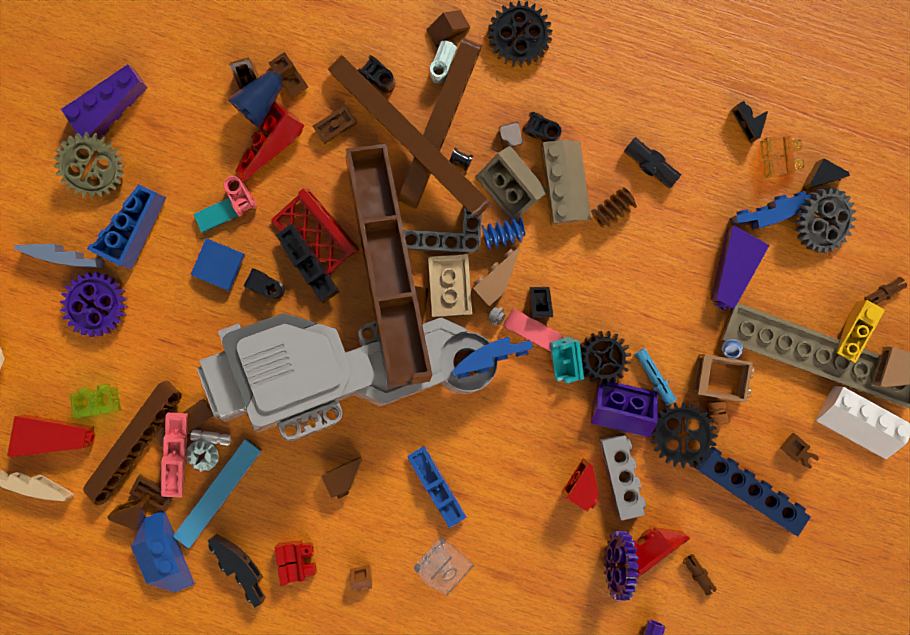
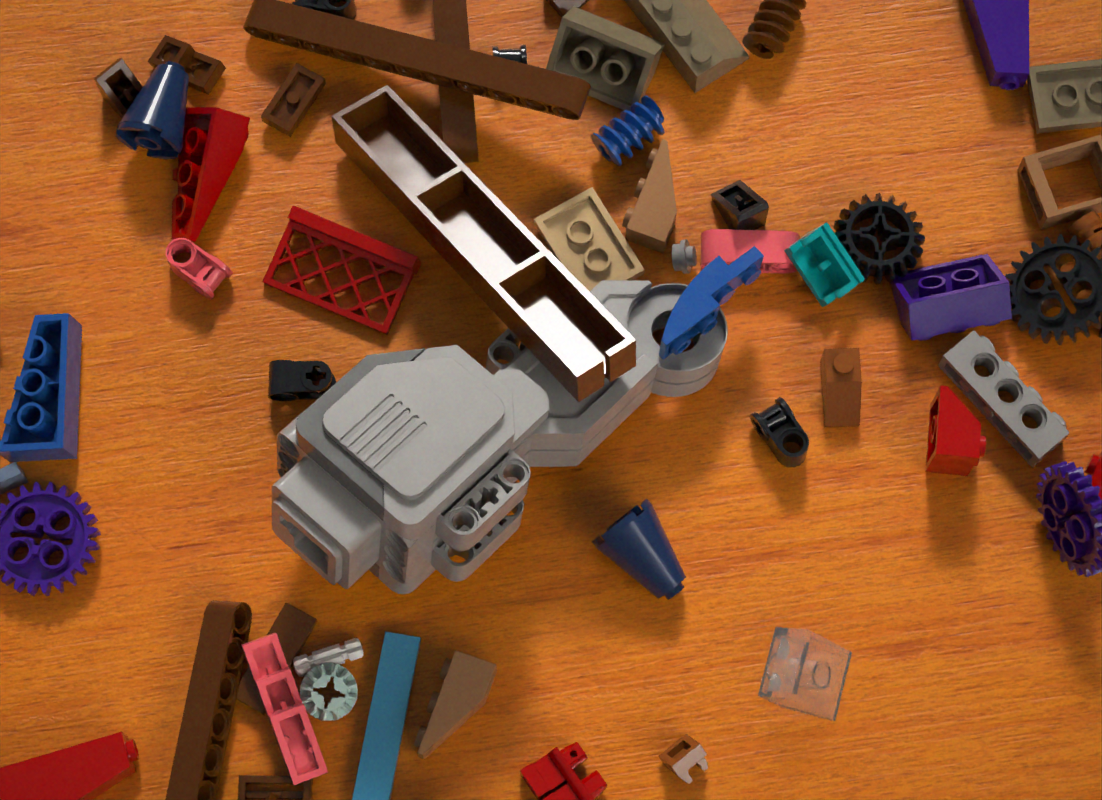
camera: 25 degrees left, 15 degrees down
clear neon green brick [70,384,121,419] -> none
blue slope [191,238,245,291] -> none
teal tile [193,198,239,233] -> none
black slope [276,223,340,303] -> none
reddish brown slope [322,456,362,499] -> none
dark grey beam [403,207,482,254] -> none
blue slope [407,446,467,528] -> none
dark azure pin [634,348,677,406] -> none
medium blue plate [722,339,743,359] -> none
none -> medium nougat slope [414,650,497,759]
none -> dark blue cone [592,499,686,600]
none -> black piece [750,397,809,467]
none -> dark orange slope [820,348,862,427]

